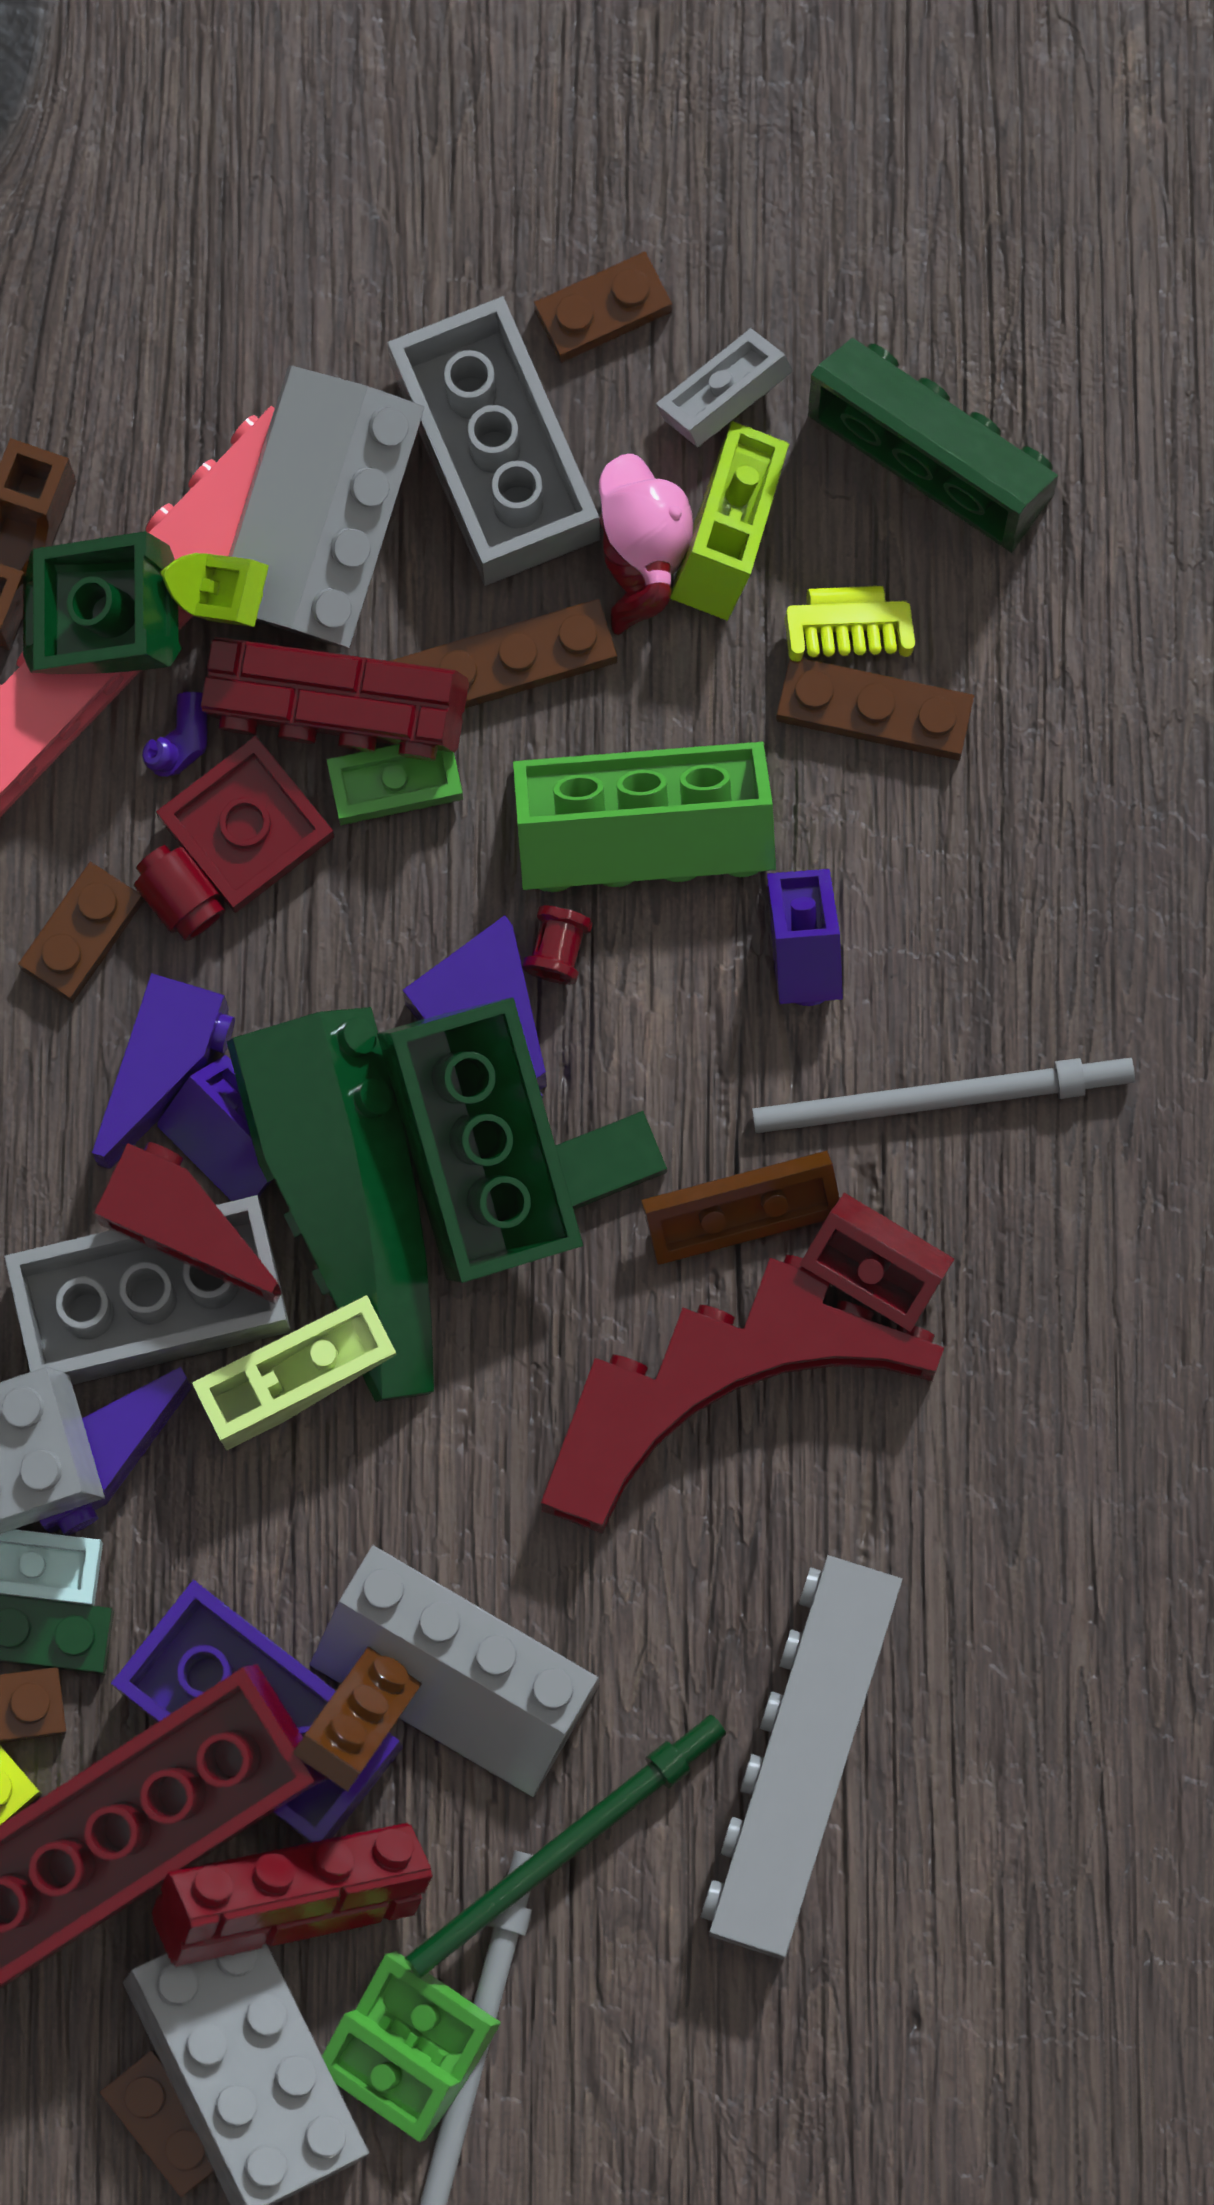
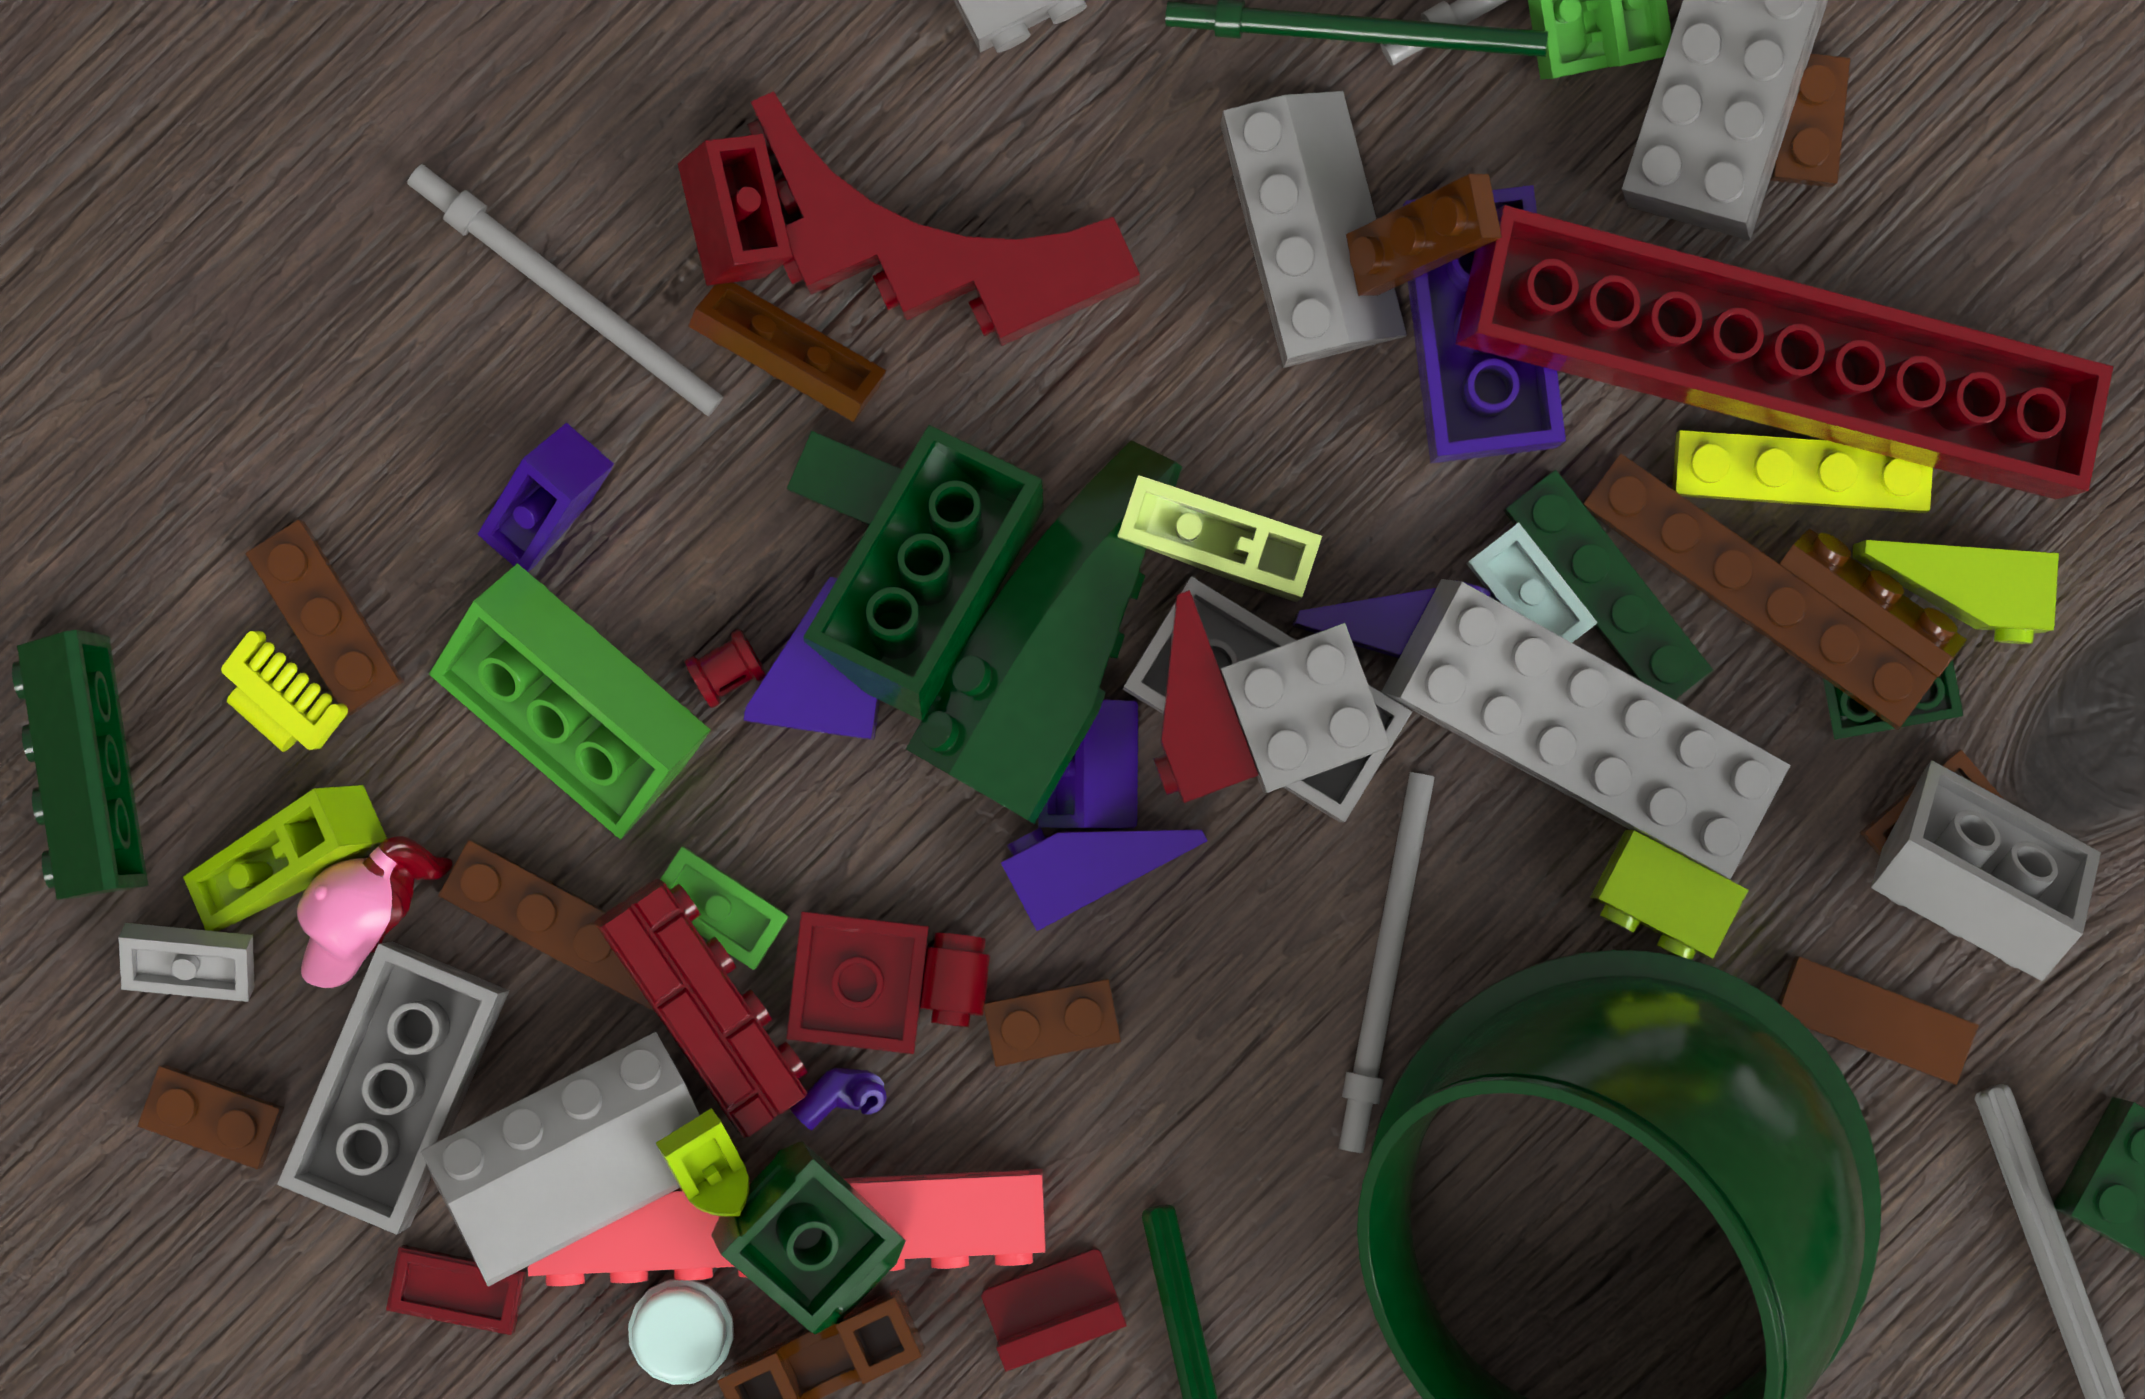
camera: 135 degrees left, 10 degrees up
dark red brick [152,1823,432,1967] -> none
none -> dark red tile [386,1245,527,1335]
none -> light aqua piece [628,1279,734,1385]
none -> light grey brick [1220,623,1391,794]

